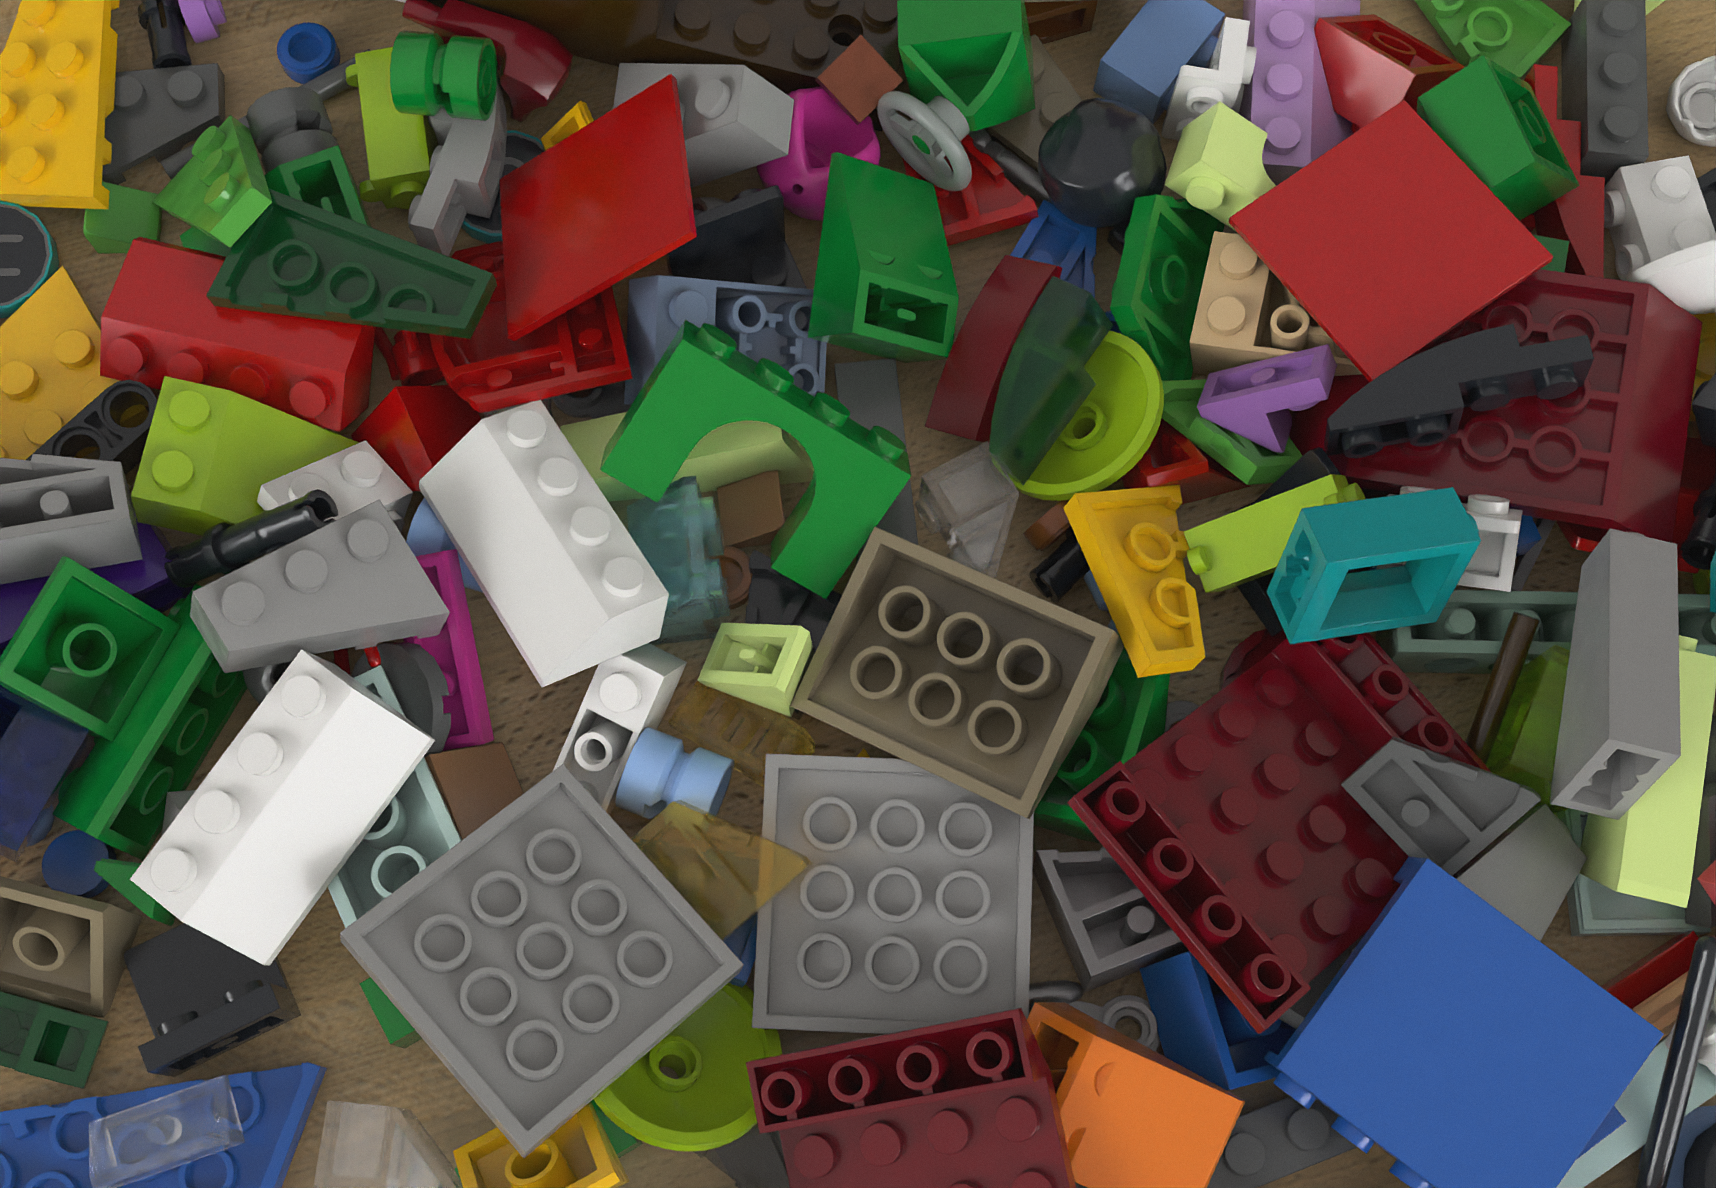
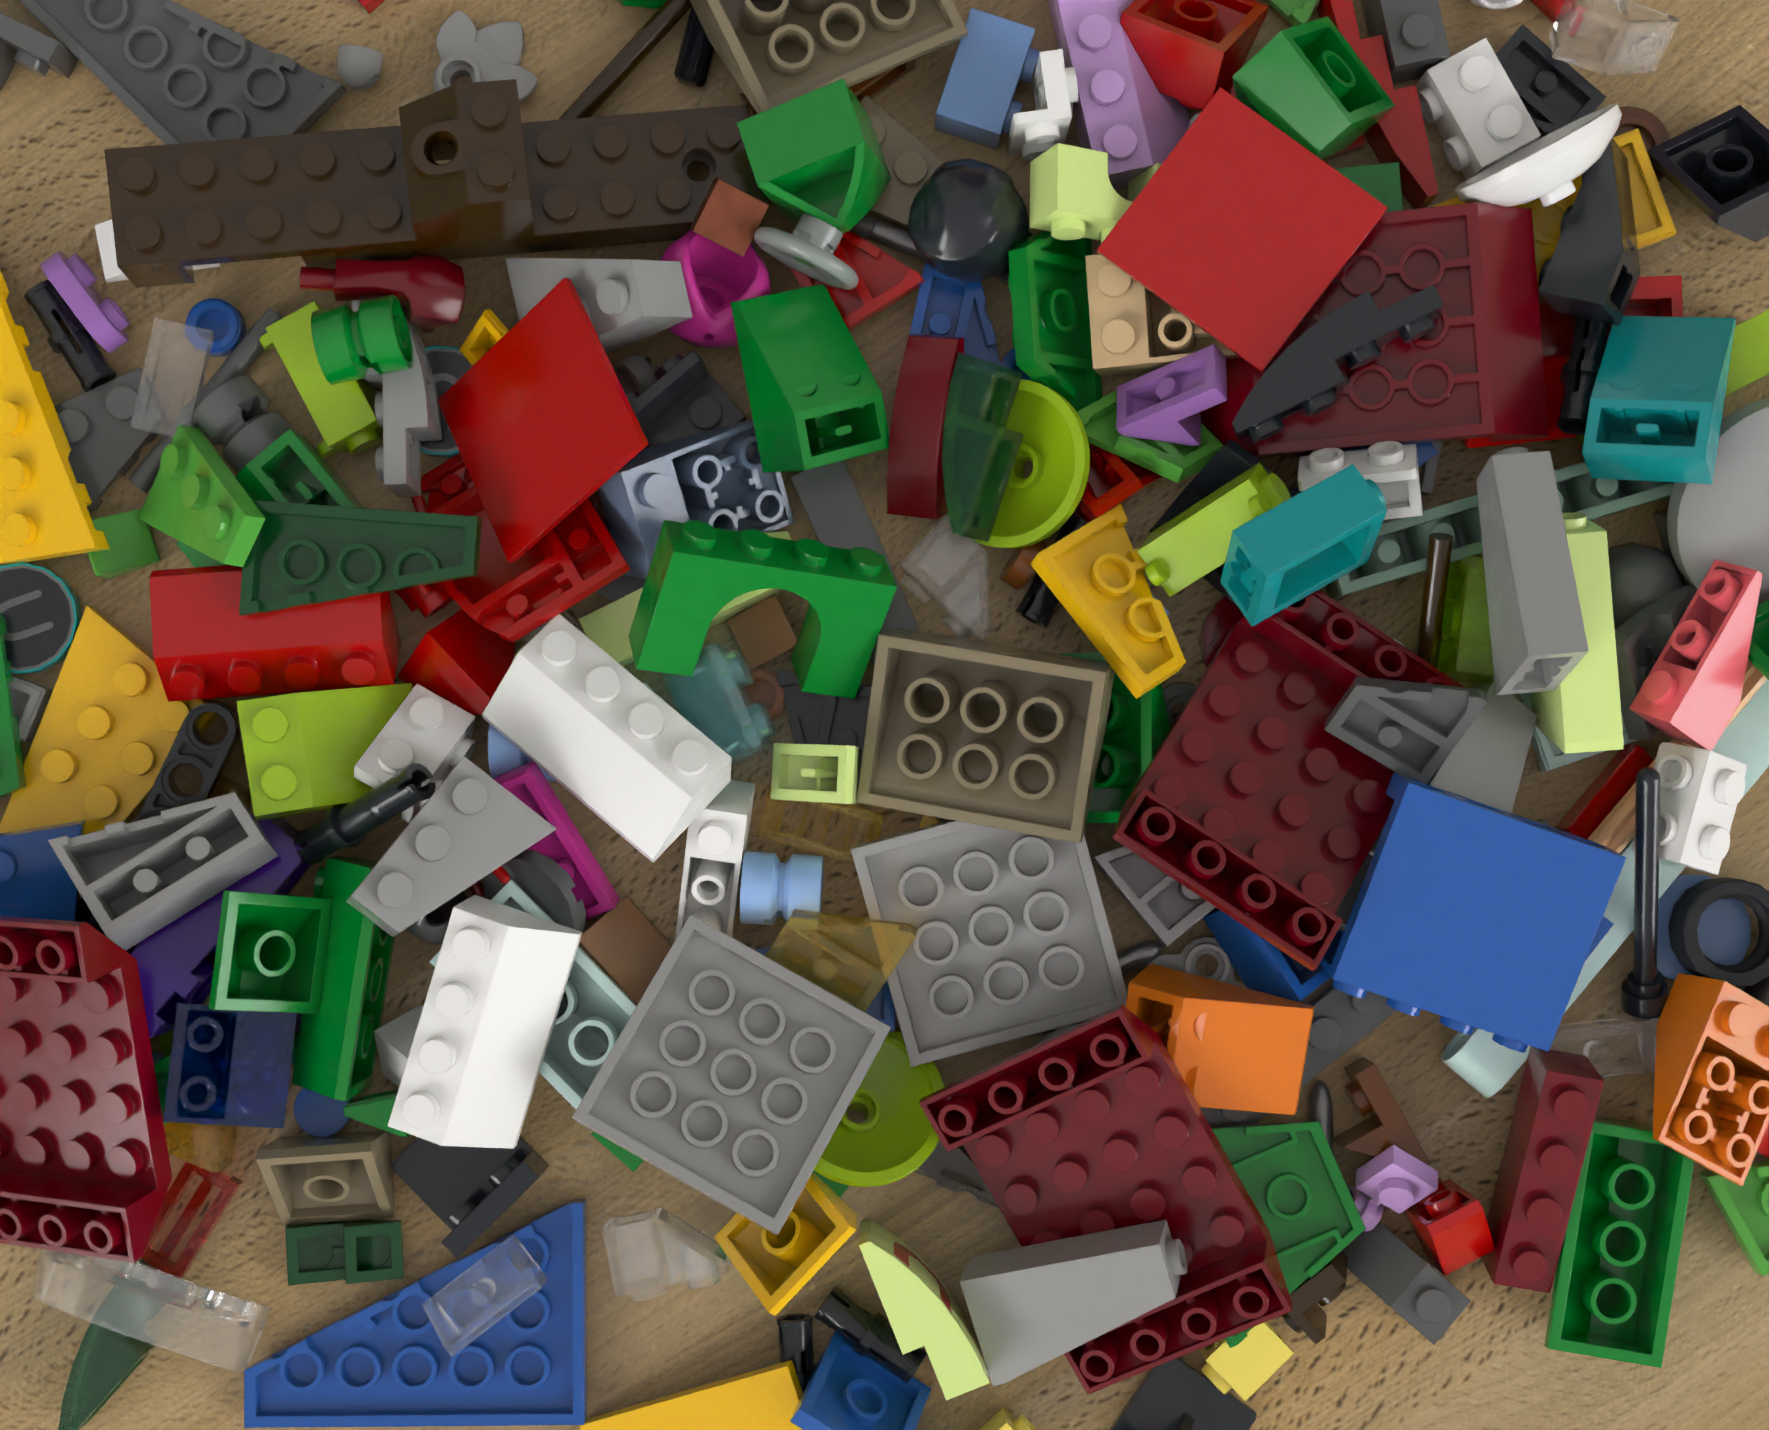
camera: 15 degrees left, 15 degrees up
none -> clear tile [130,317,215,438]

